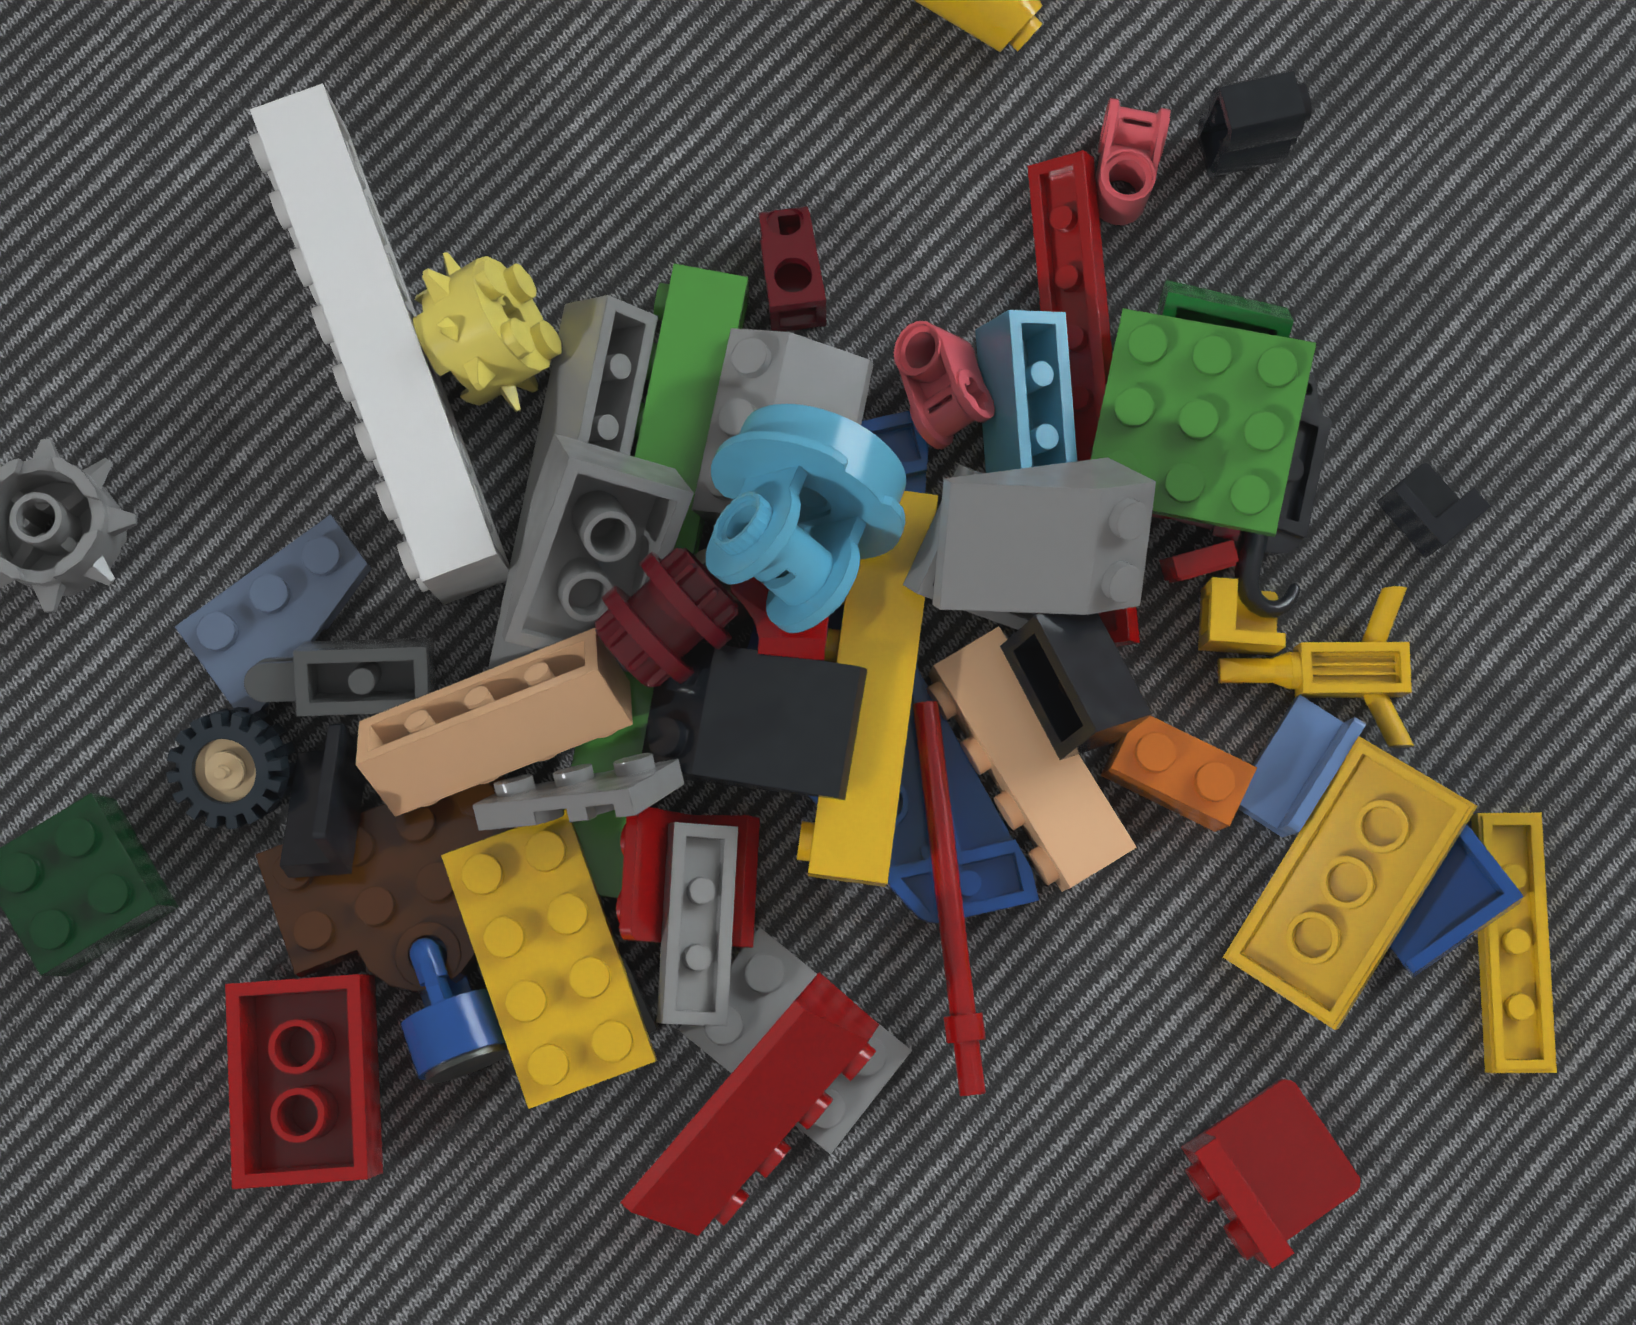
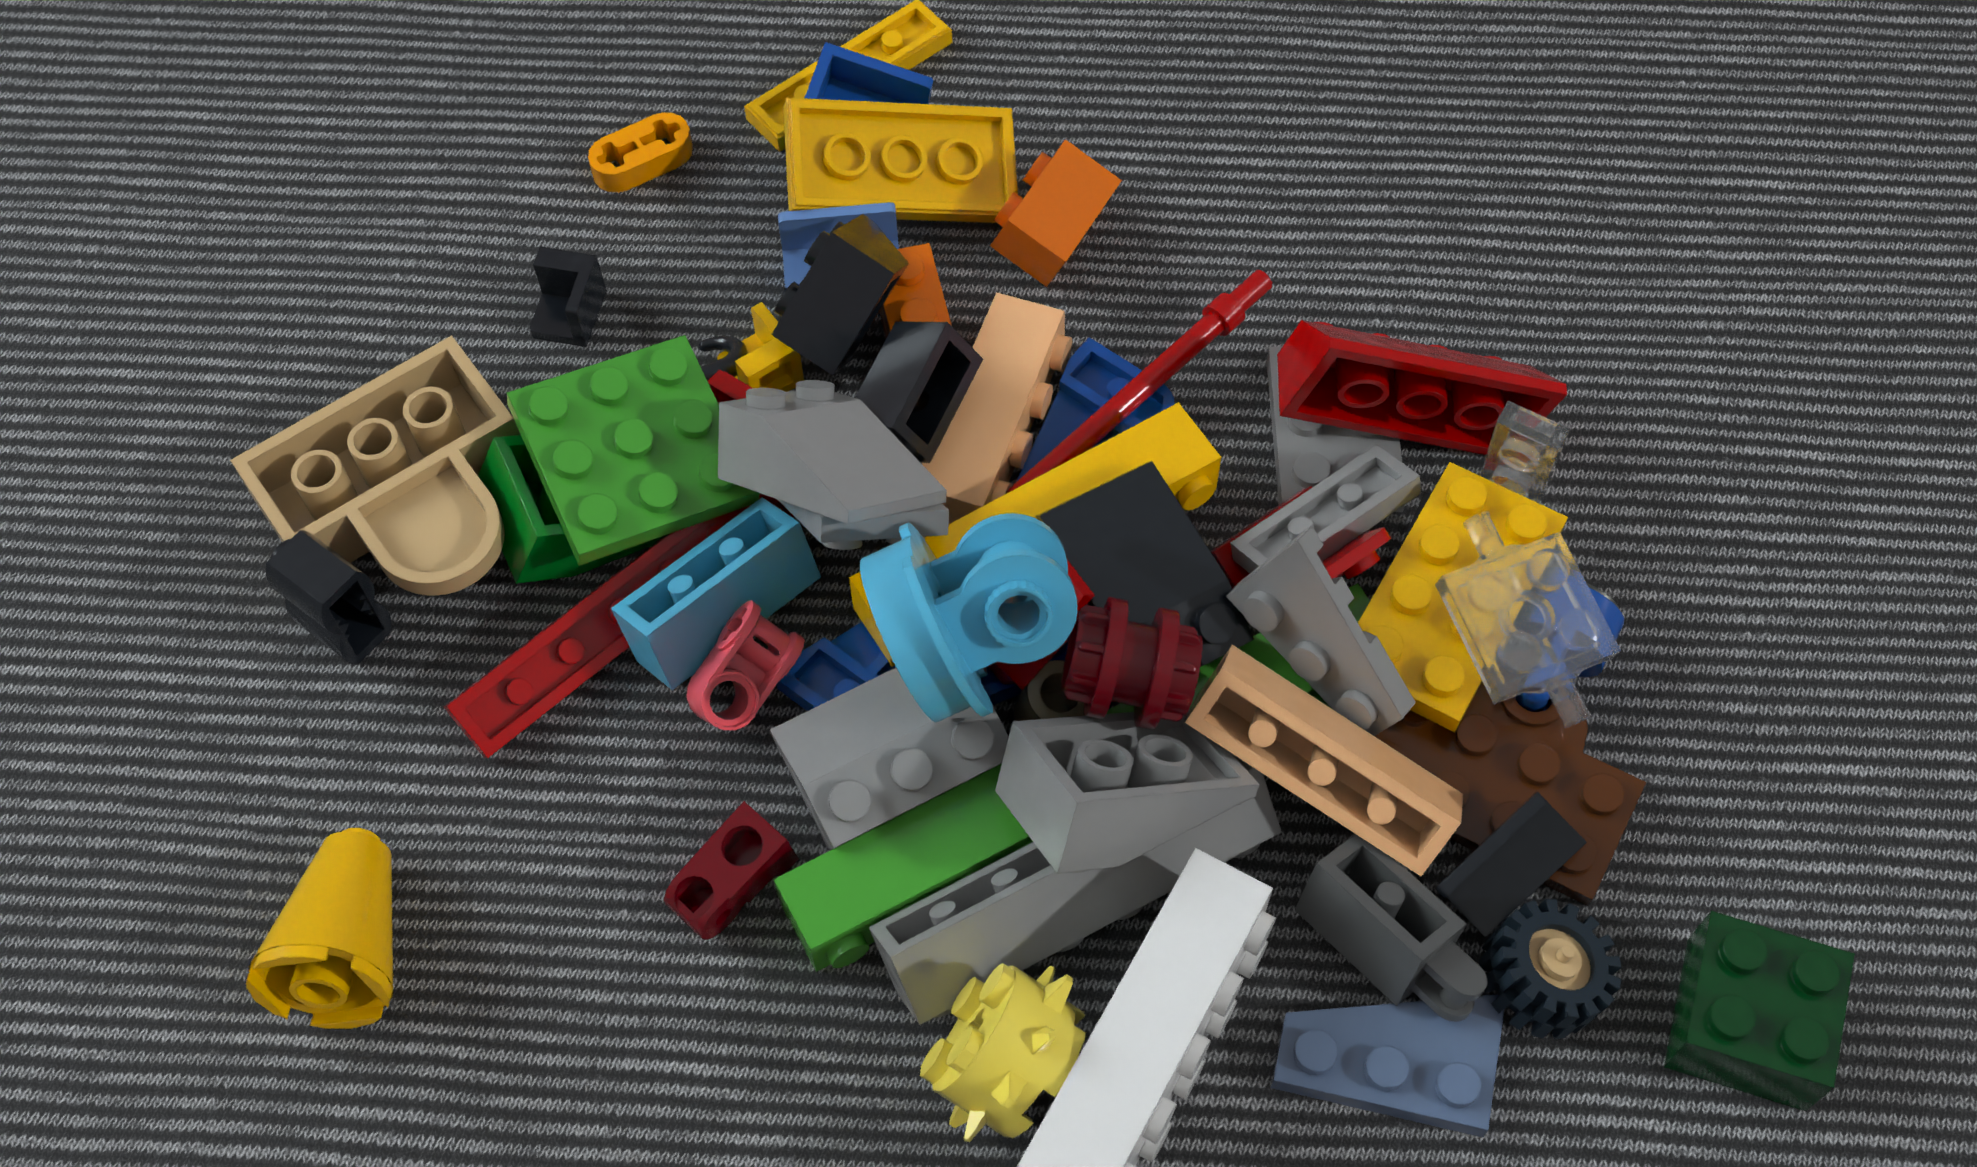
camera: 125 degrees left, 20 degrees down
red brick [225,974,383,1189] -> none
coral piece [1096,98,1171,225] -> none
red bracket [1181,1079,1361,1269] -> none
yellow piece [1217,586,1415,748] -> none
none -> tan brick [230,335,520,596]
none -> light orange beam [588,112,693,193]
none -> black slope [771,214,909,375]
none -> orange brick [990,139,1122,287]
none -> clear plate [1435,511,1621,728]
none -> clear plate [1480,401,1570,504]

